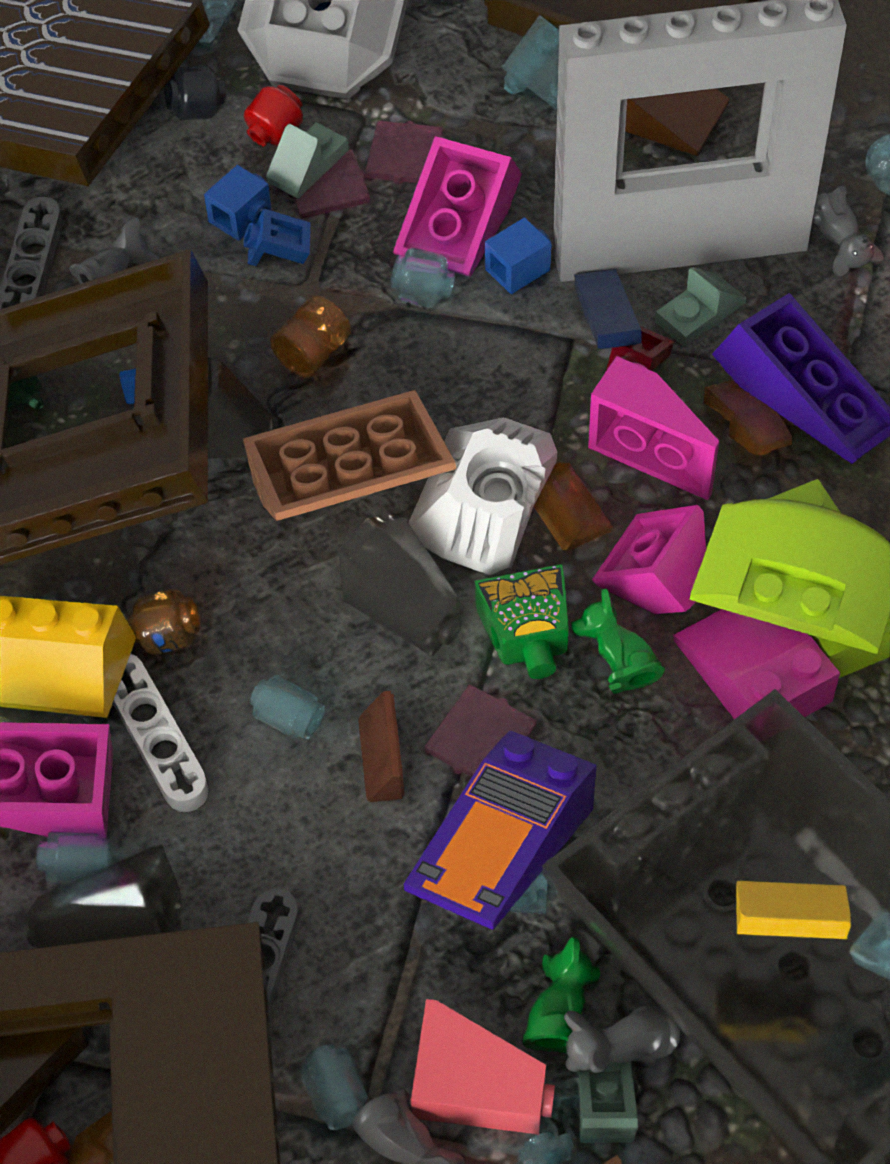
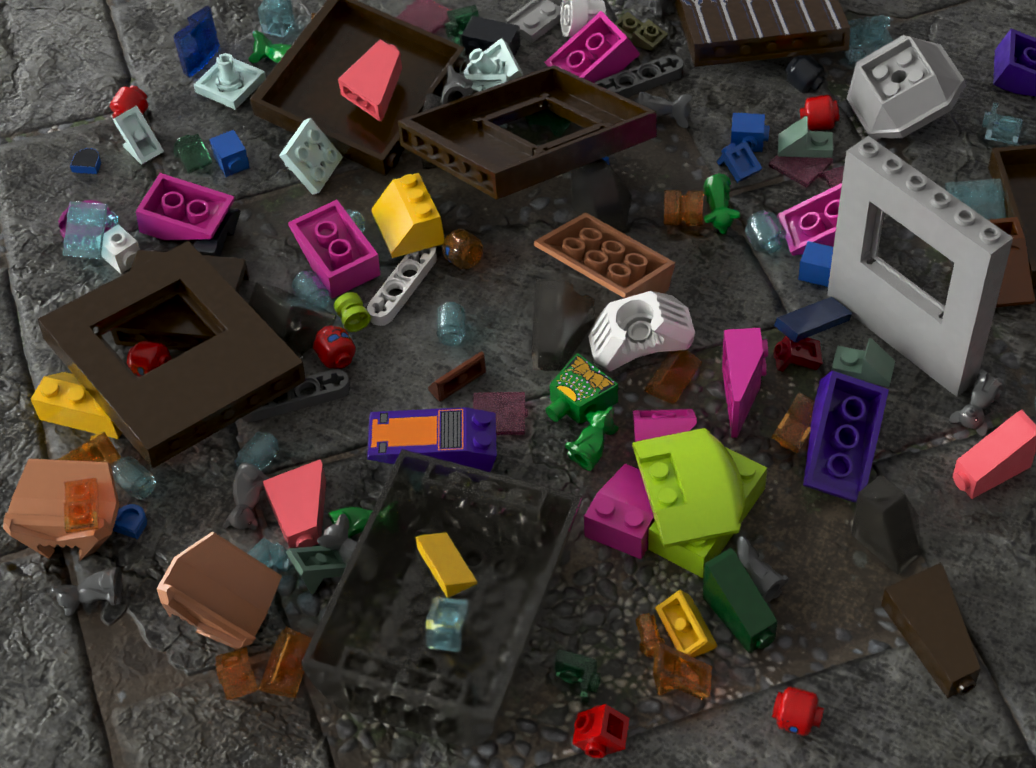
camera: 60 degrees right, 5 degrees down
none -> red head [313,326,356,369]
none -> lime wheel [334,292,371,332]
none -> green animal [703,173,740,234]

